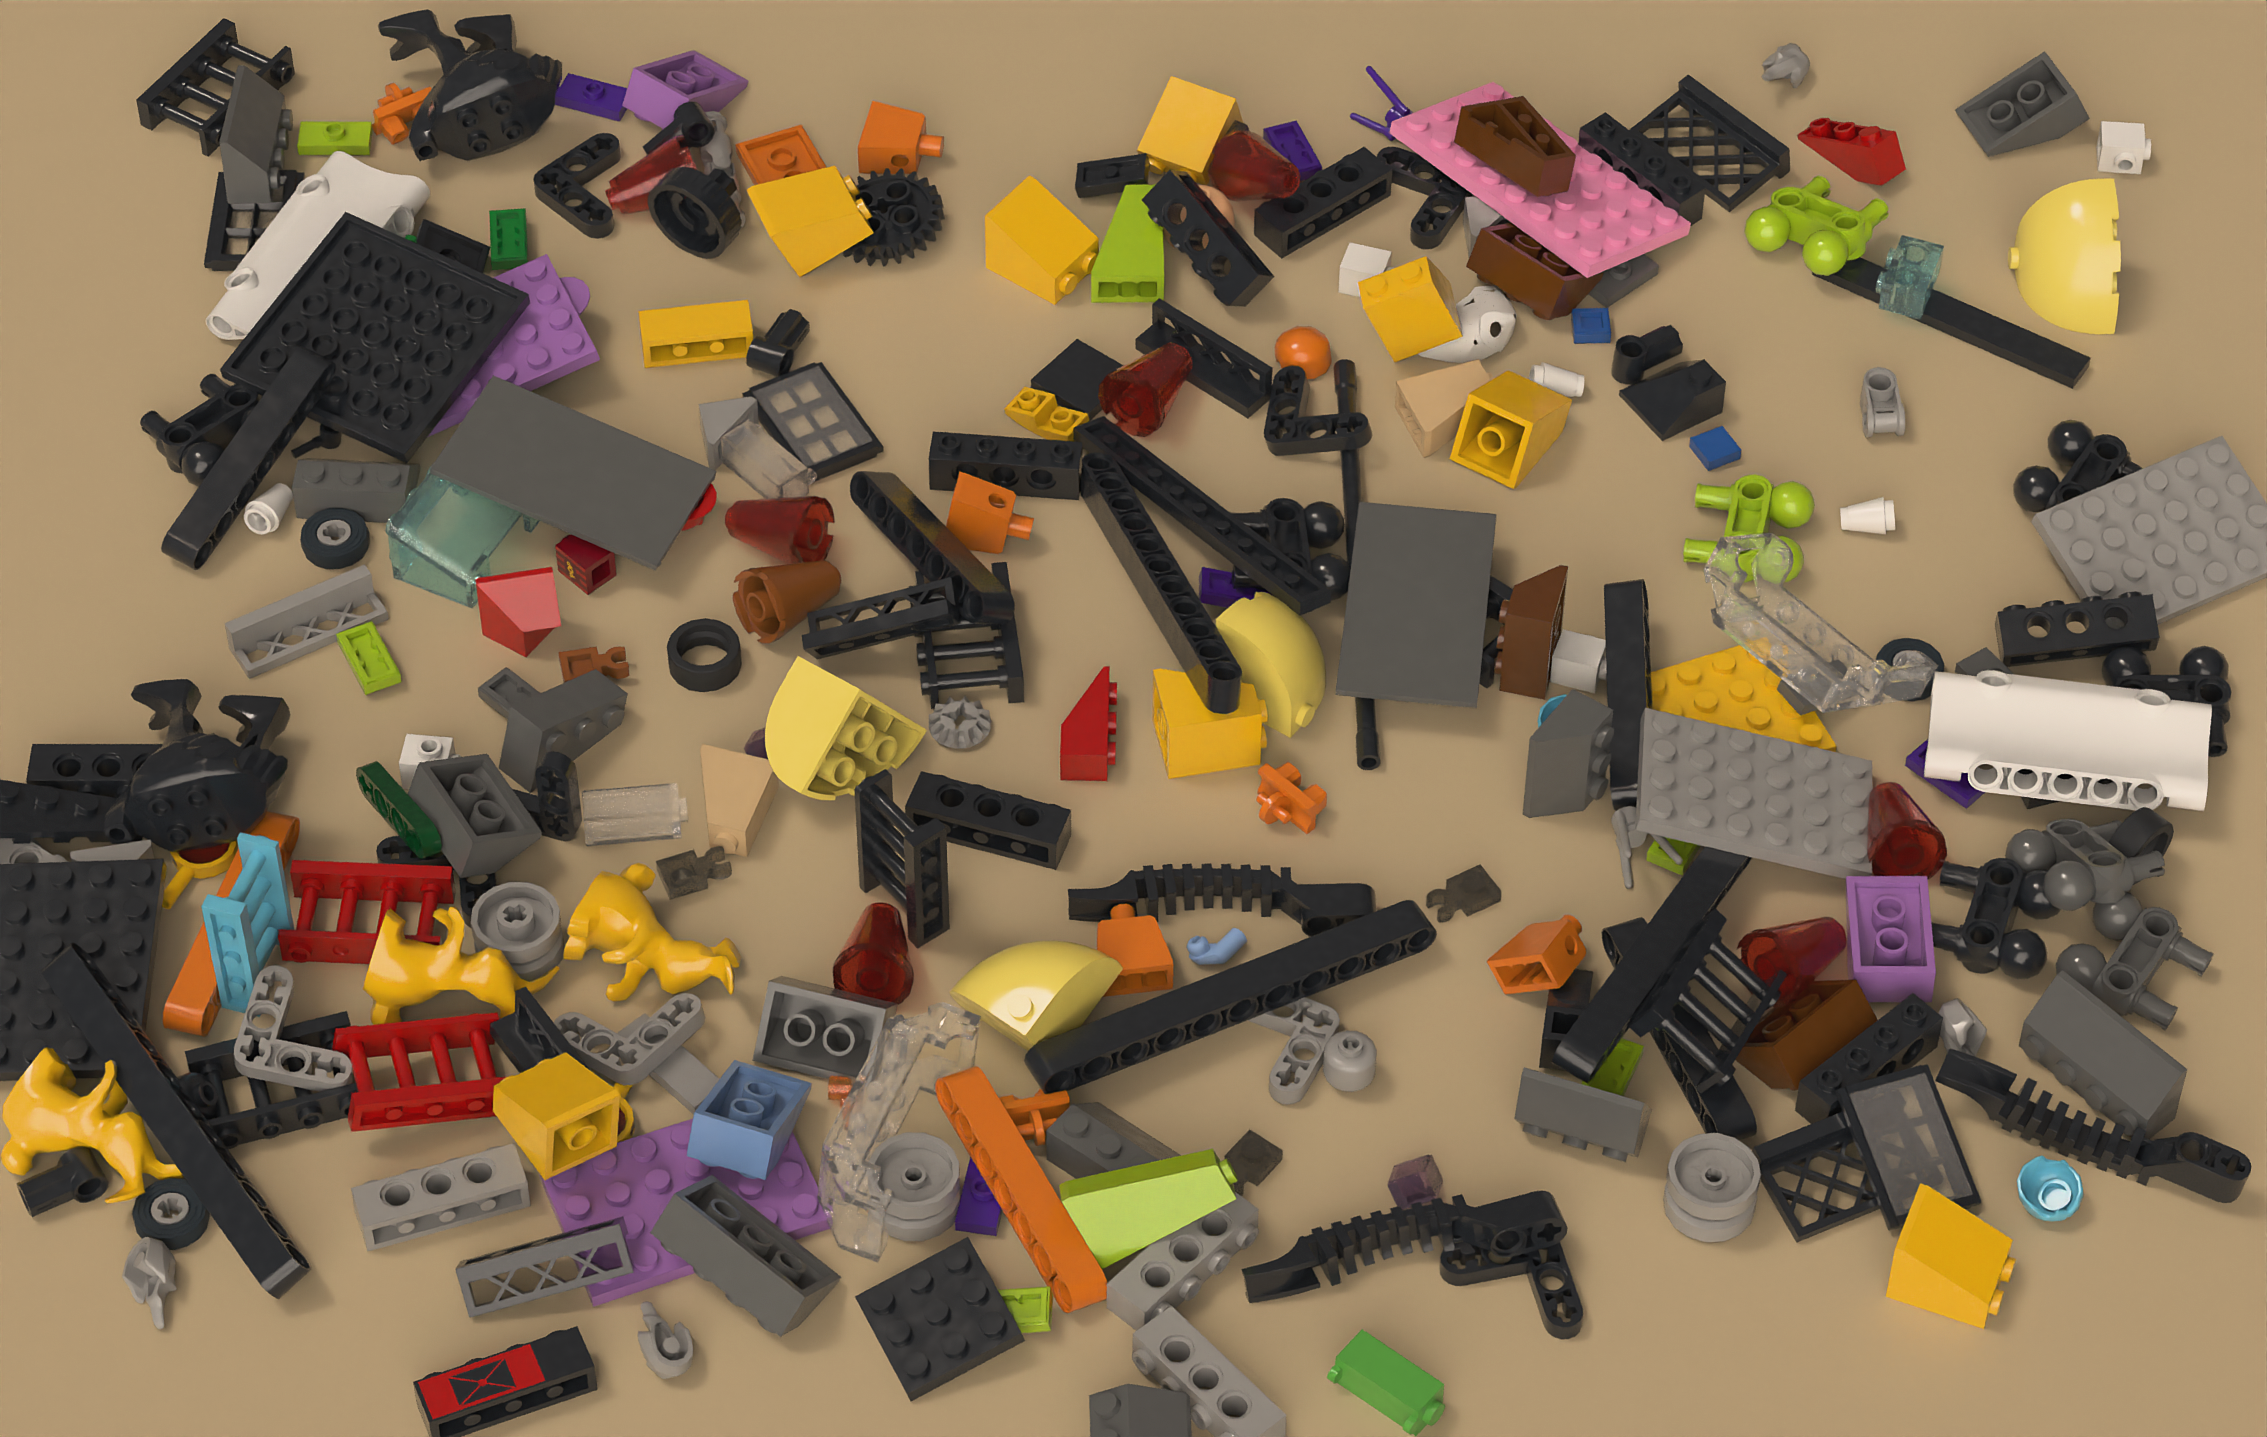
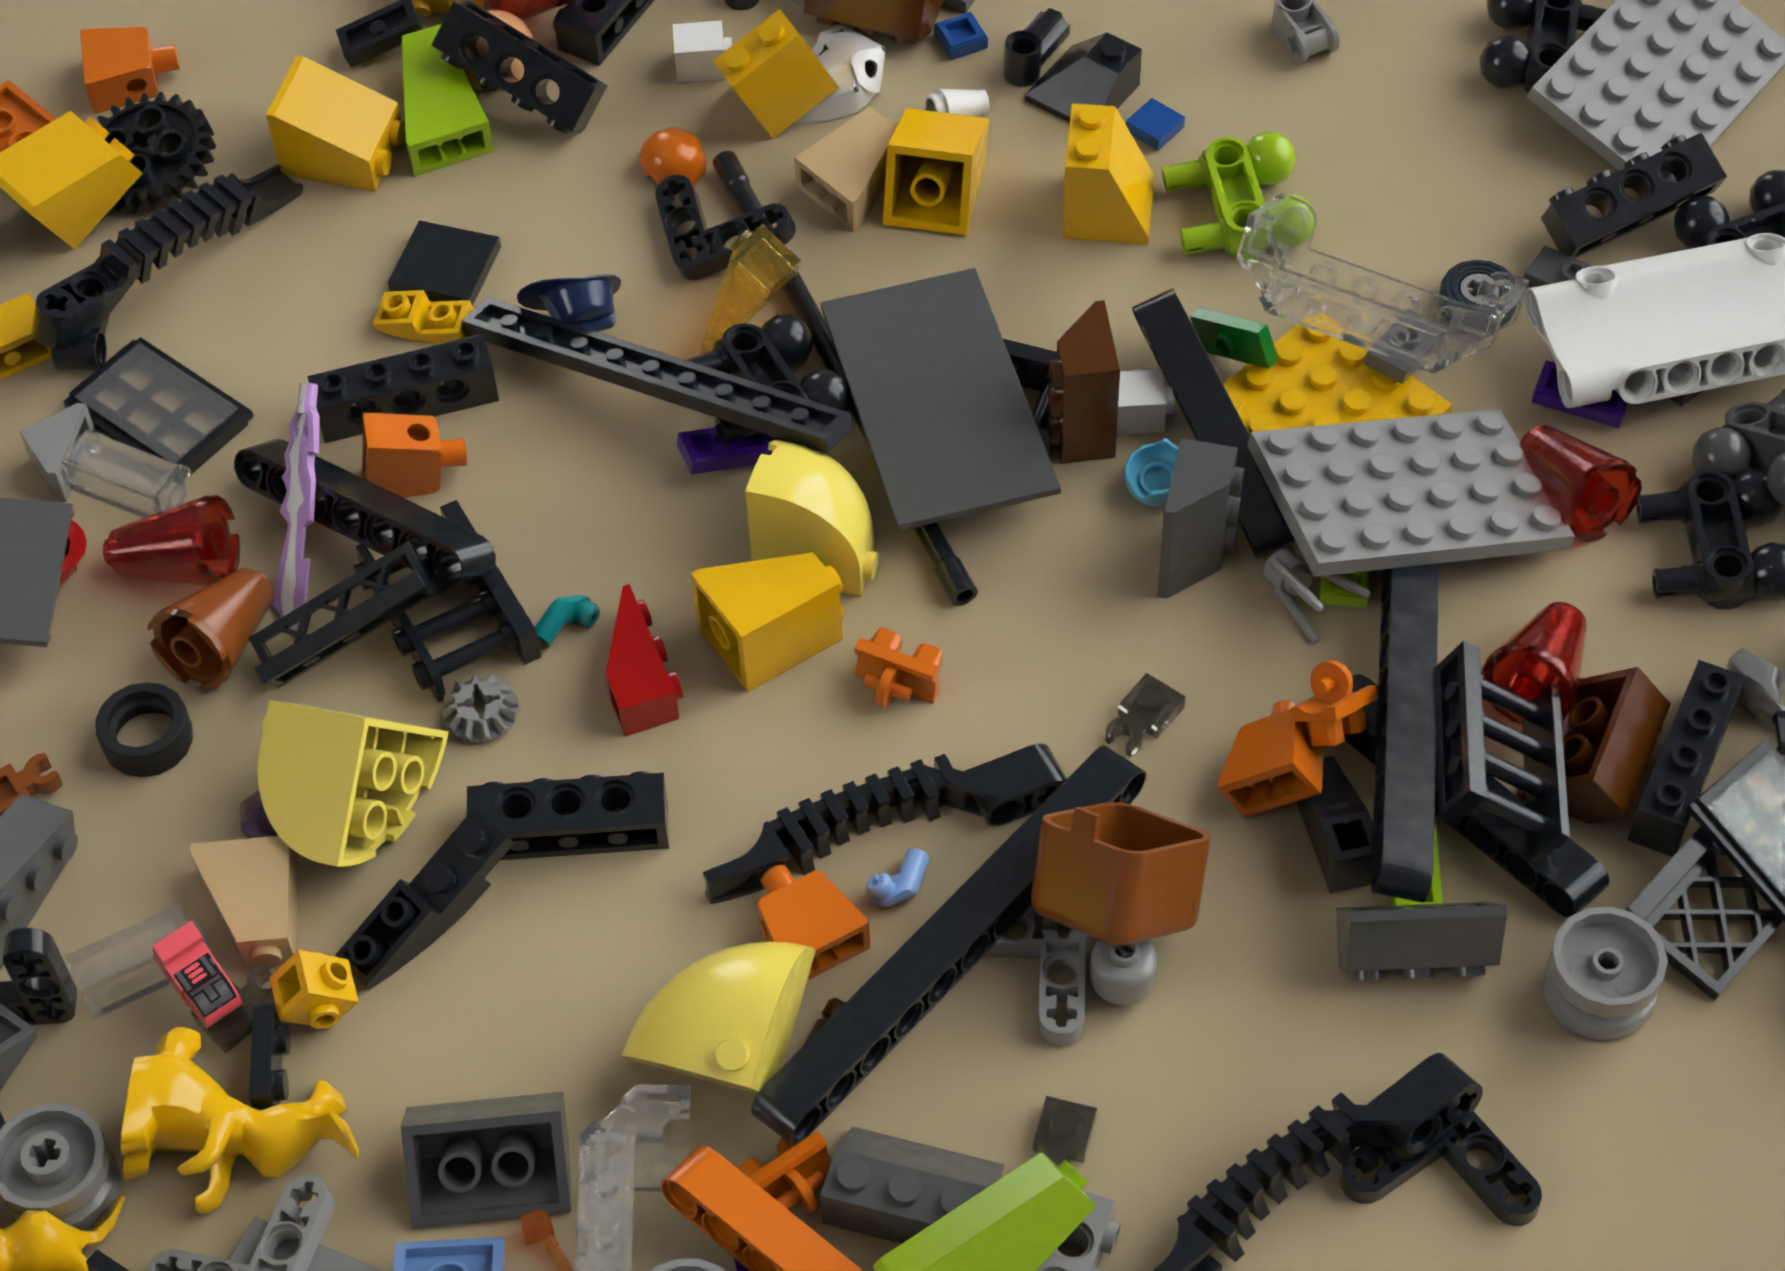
camera: 20 degrees left, 5 degrees up
clear red cone [832,902,914,1005] -> none
black fence [854,769,950,949] -> none
black beam [1080,452,1242,714] -> none
clear red cone [1098,343,1193,437] -> none
black fence [1135,298,1273,418] -> none
slope [1387,1154,1443,1210] -> none
white cone [1840,497,1895,534] -> none
medium lavender slope [1846,876,1936,1002] -> none
none -> black piece [32,164,304,348]
none -> coral leg [152,920,243,1028]
none -> black plate [249,1005,291,1110]
none -> yellow brick [269,950,359,1029]
none -> lavender sword [272,383,320,631]
none -> black slope [335,807,515,989]
none -> dark blue piece [517,274,621,332]
none -> teal arm [535,594,600,646]
none -> clear yellow slope [700,224,801,355]
none -> dark orange piece [1031,802,1211,946]
none -> yellow slope [1063,103,1155,244]
none -> green plate [1190,307,1278,369]
none -> orange hips [1291,660,1378,746]

